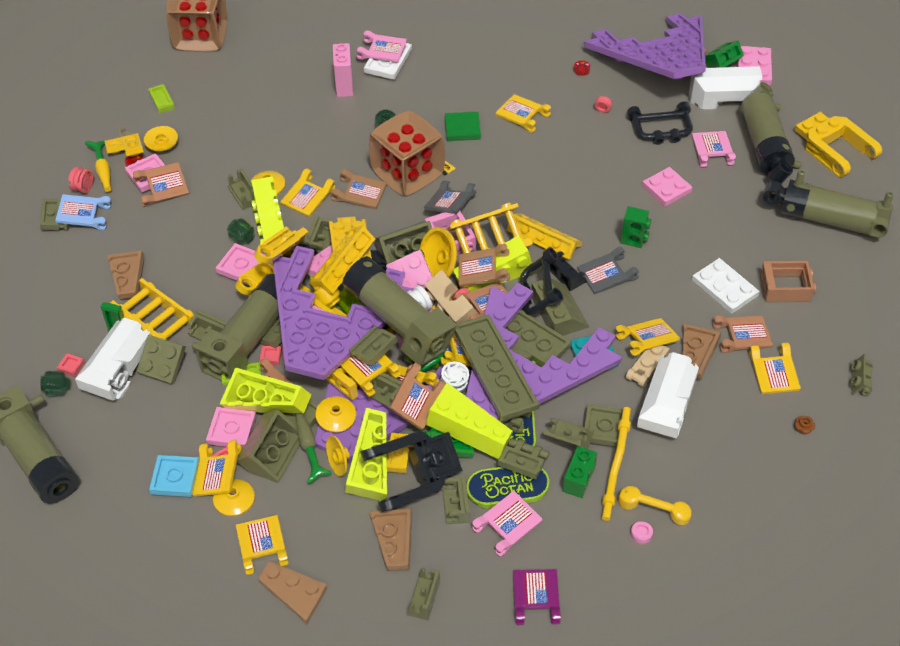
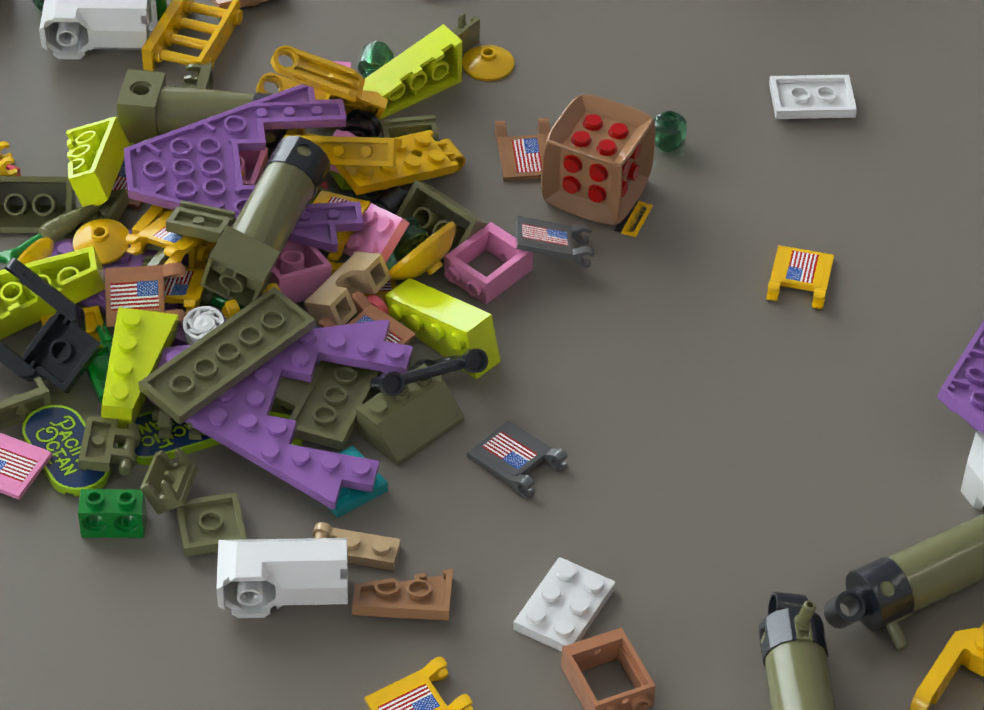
camera: 65 degrees right, 5 degrees down
olive plate [137,335,186,384] -> none
bright pink plate [206,407,257,449] -> none
yellow flag [280,168,336,217] -> none
bright pink window [333,43,353,97] -> none
bright pink flag [356,30,407,62] -> none
white wheel [407,285,432,310] -> none
green tile [445,111,481,141] -> none
yellow fence [447,203,533,253] -> none
medium nougat flag [459,243,510,287] -> none
yellow fence [506,213,583,259] -> none
black hinge [549,251,586,291] -> none
red tile [574,60,590,76] -> none
coral tile [594,96,612,112] -> none
yellow bar [602,407,631,521] -> none
yellow flag [615,318,680,356] -> none
yellow piece [618,486,692,525] -> none
green brick [621,206,652,248] -> none
black bar [627,101,693,145] -> none
bright pink tile [631,521,653,544] -> none
bright pink plate [642,167,693,207] -> none
bright pink flag [692,131,736,167] -> none
nougat flag [712,315,773,353] -> none

